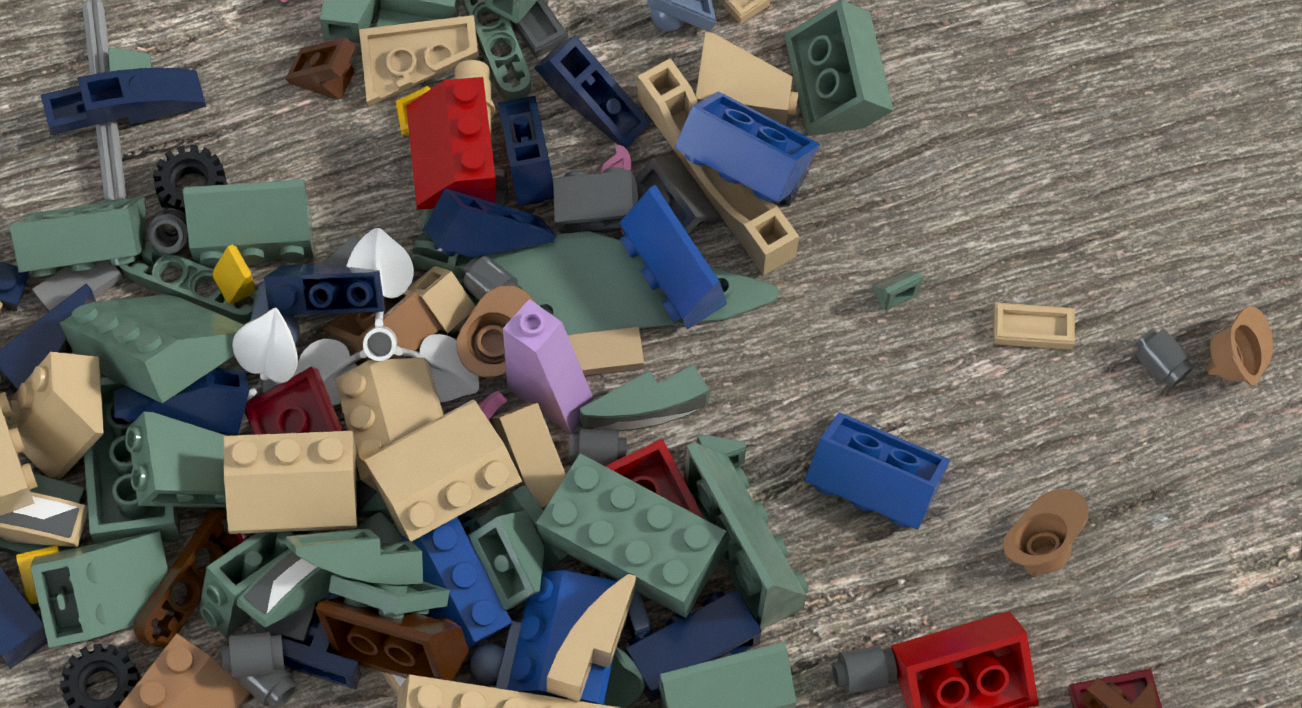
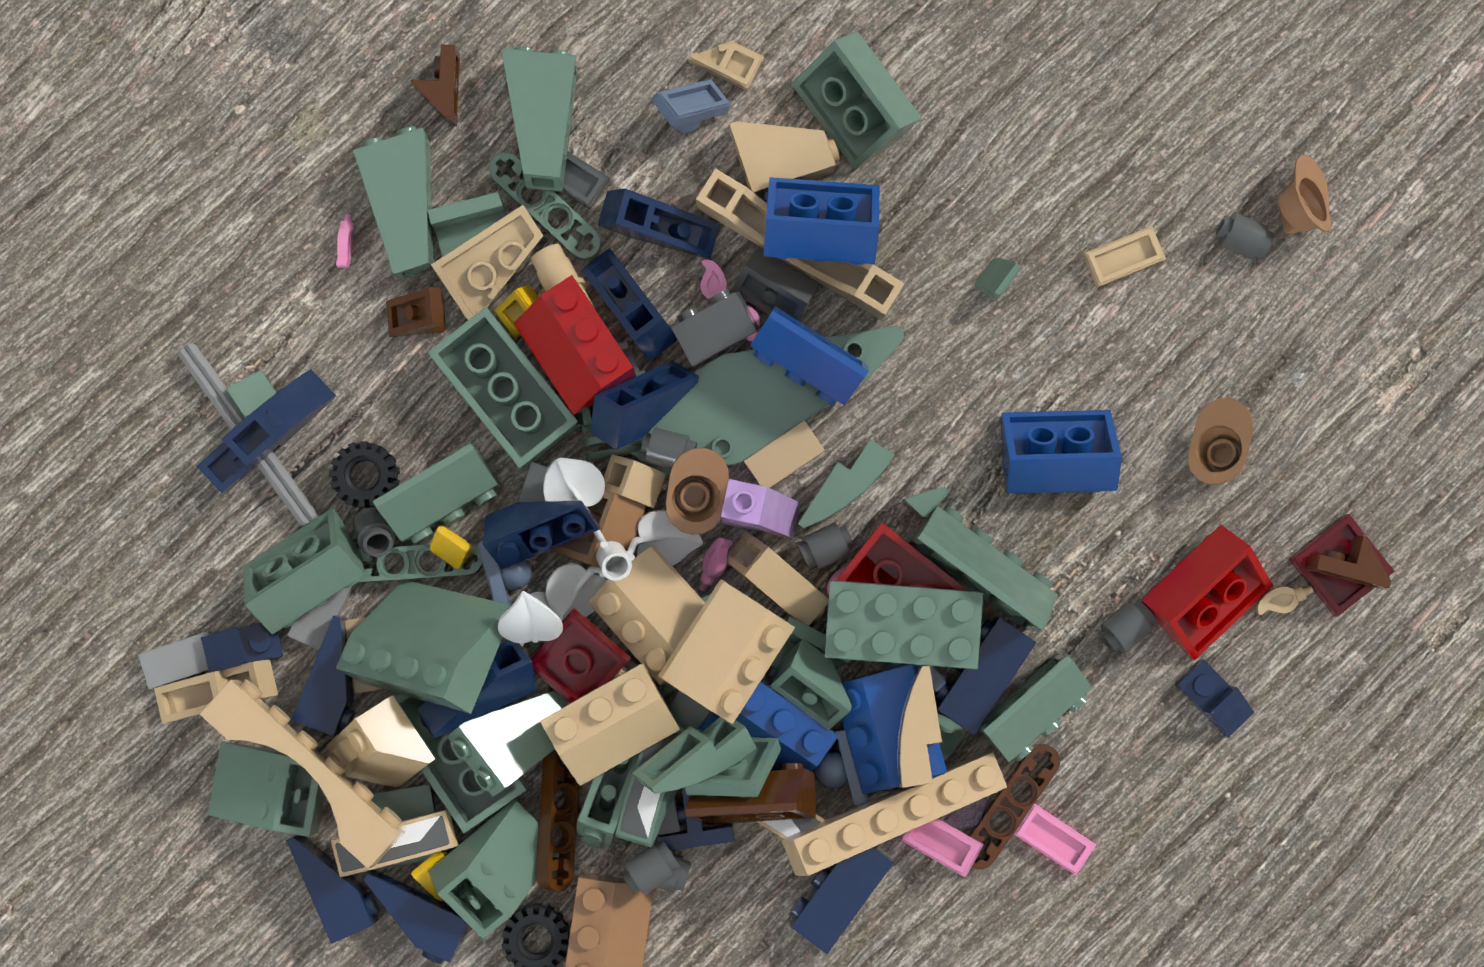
camera: 25 degrees left, 20 degrees up
none -> sand green brick [427,307,581,471]

